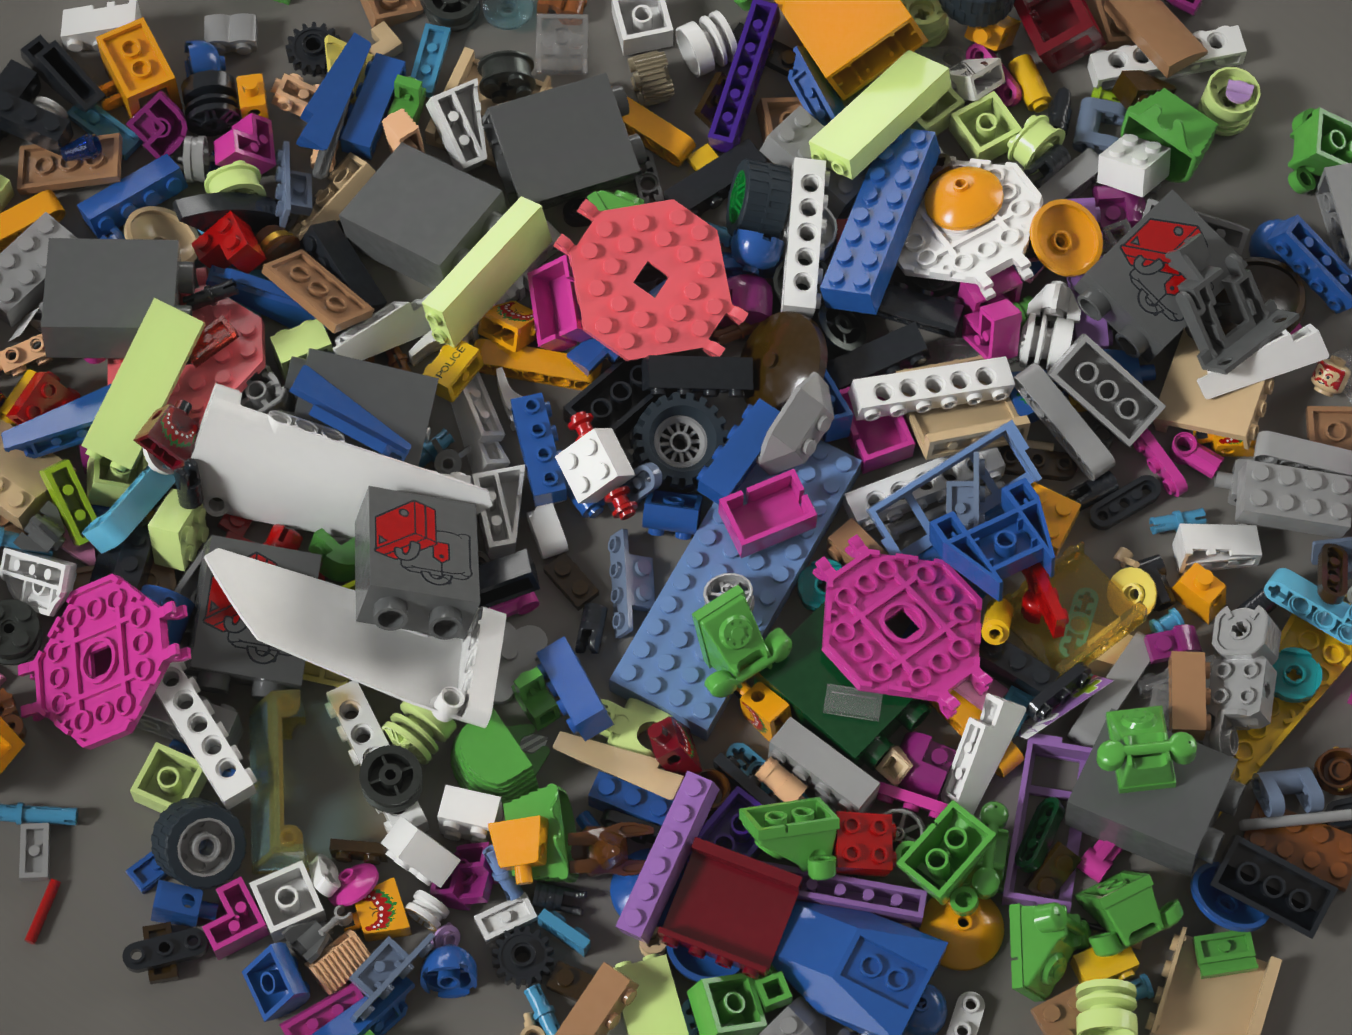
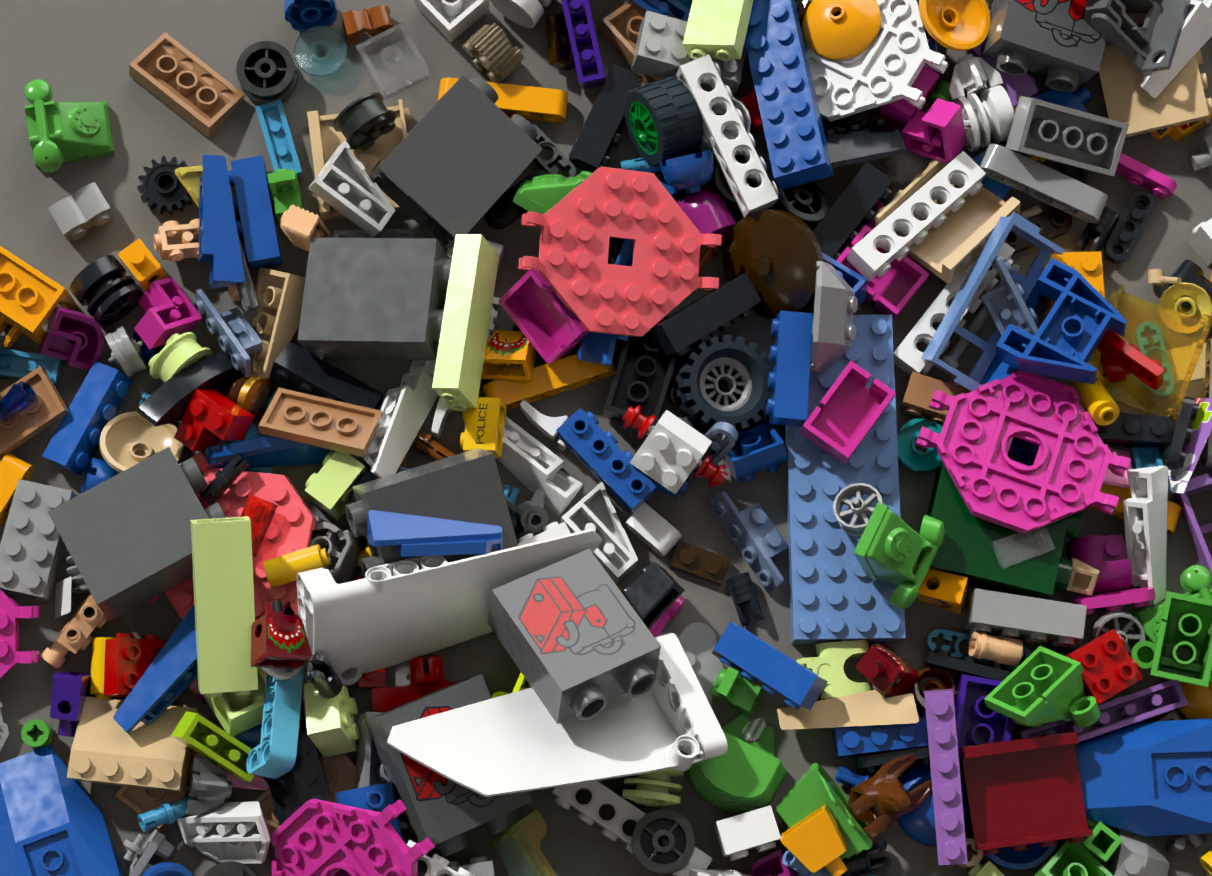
camera: 30 degrees left, 10 degrees up
blue cylinder [184,40,226,77] -> none
bright green brick [308,528,355,582] -> none
tan piece [368,21,403,61] -> none
yellow tile [687,143,719,171] -> none
dark azure pin [1149,508,1207,535] -> none
dark pink piece [1169,432,1224,479] -> none
none -> yellow brick [264,544,331,588]

